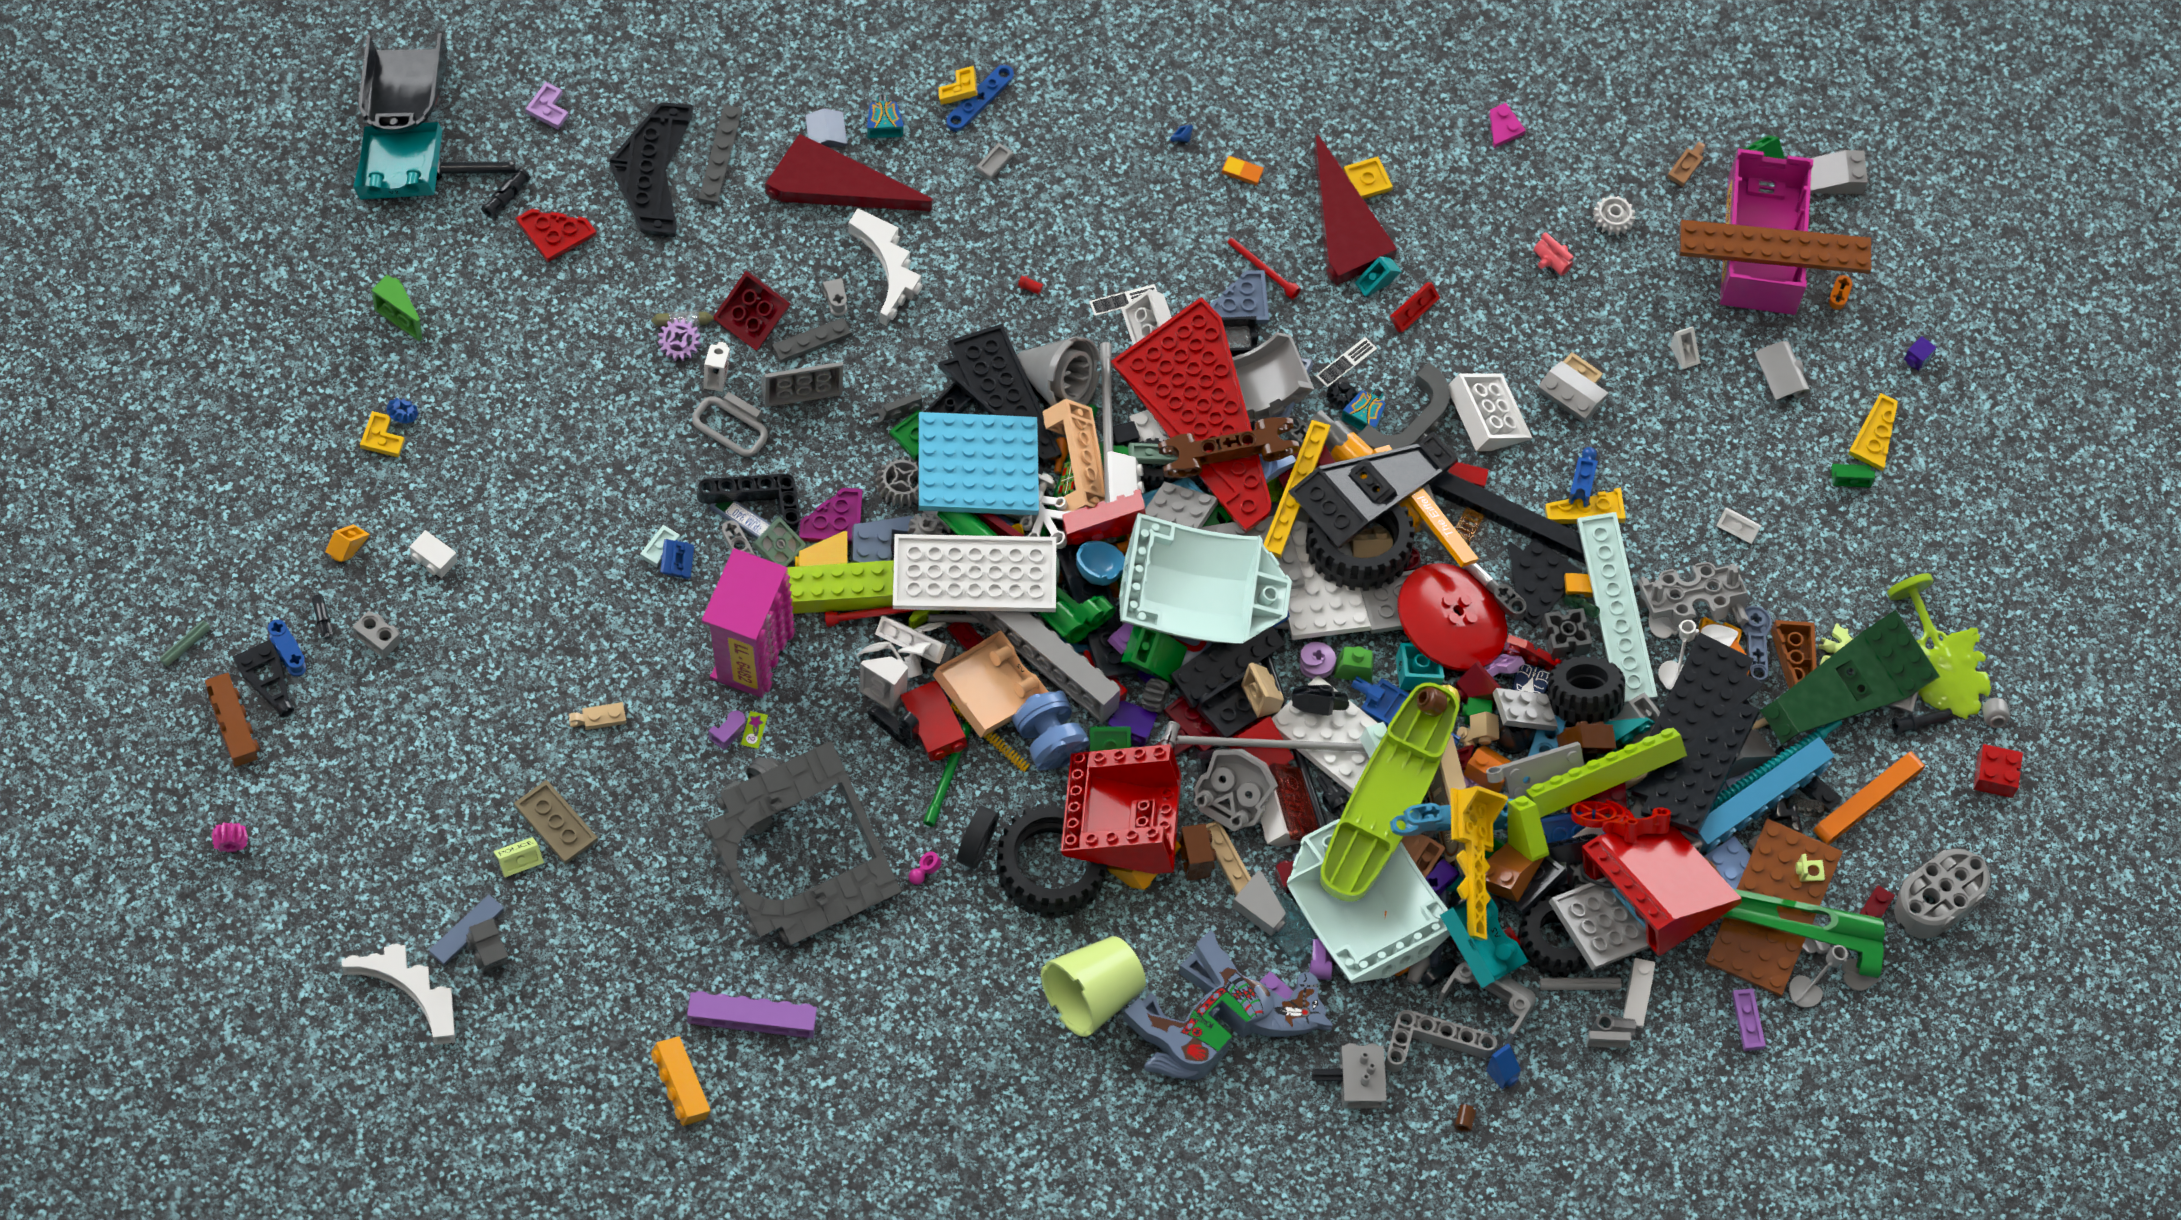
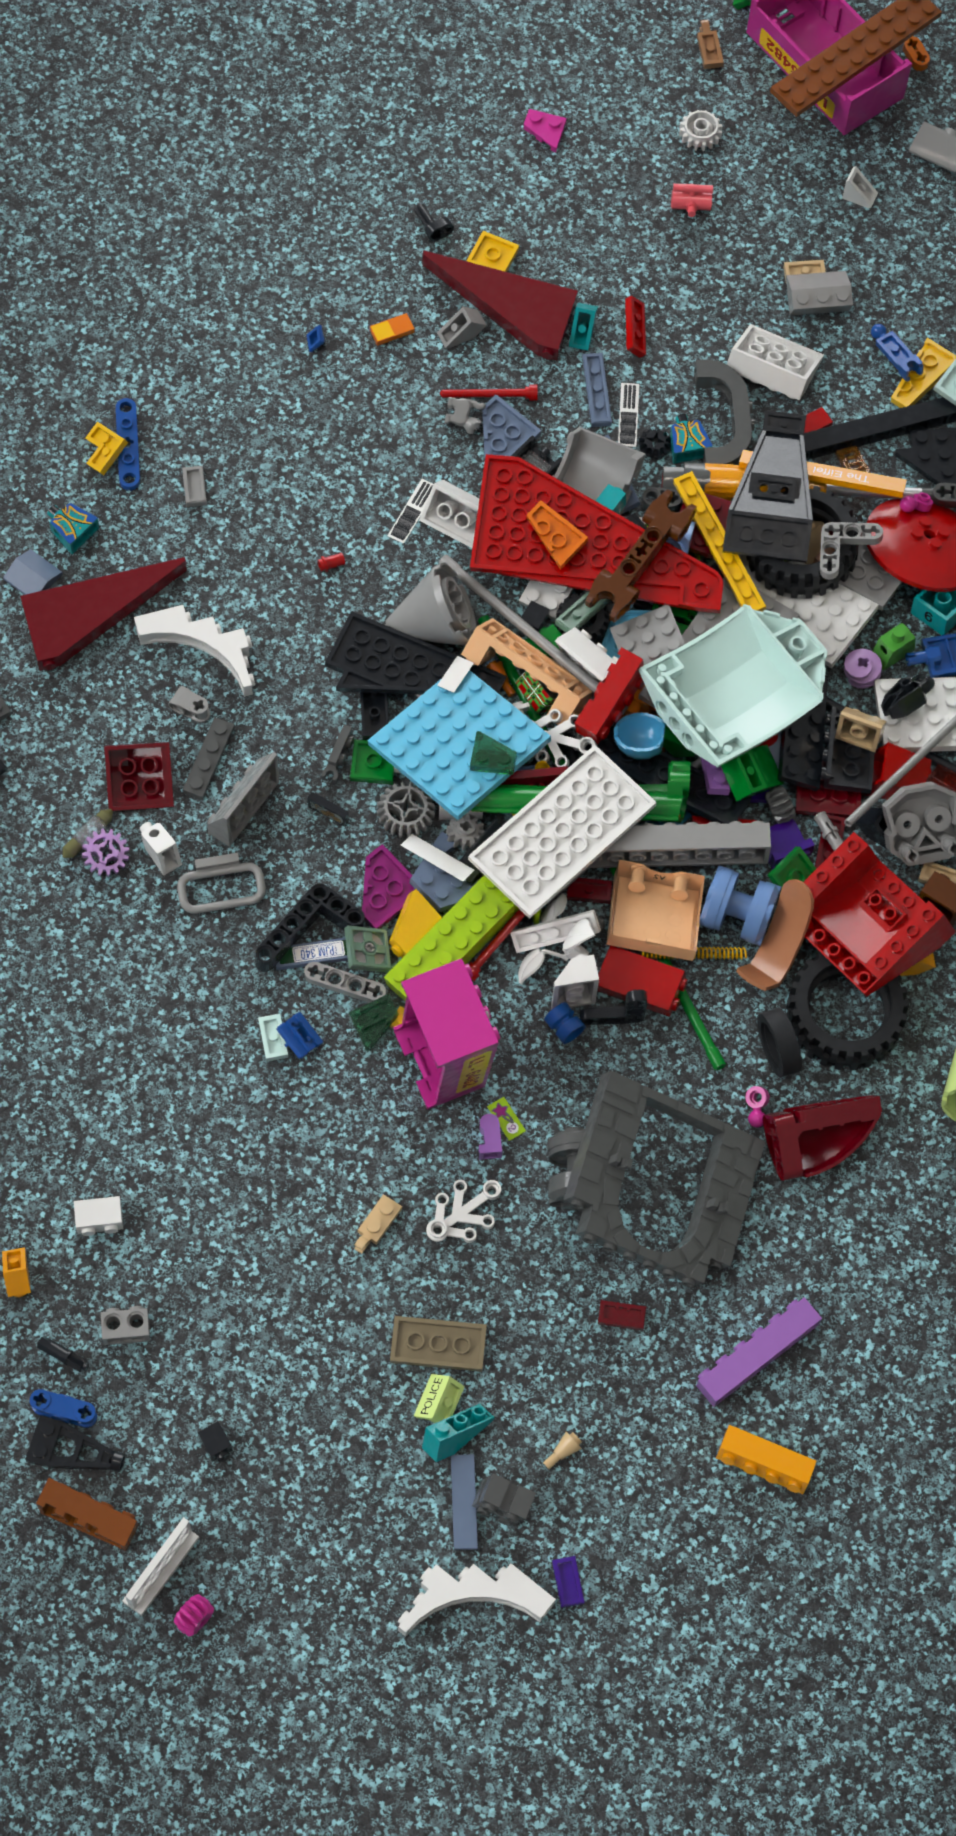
camera: 40 degrees left, 5 degrees up
none -> white fence [122,1517,199,1616]
none -> black brick [197,1421,233,1462]
none -> black tile [308,792,349,827]
none -> white sticker [401,834,475,881]
none -> black piece [414,203,454,241]
none -> teal slope [422,1404,495,1462]
none -> white plant [426,1180,501,1243]
none -> light grey slope [437,306,487,349]
none -> white sticker [437,656,474,693]
none -> light grey animal [445,397,486,434]
none -> clear green wing [470,731,517,775]
none -> orange wing [527,500,588,570]
none -> tan cone [543,1432,582,1469]
none -> blue wheel [544,1002,586,1044]
none -> dark purple tile [552,1556,585,1608]
none -> sand blue tile [582,353,612,427]
none -> teal brick [596,484,626,514]
none -> dark red plate [598,1300,646,1331]
none -> nougat piece [736,879,814,991]
none -> dark red panel [763,1095,882,1181]
none -> light grey beam [820,522,883,580]
none -> dark pink plate [900,492,933,513]

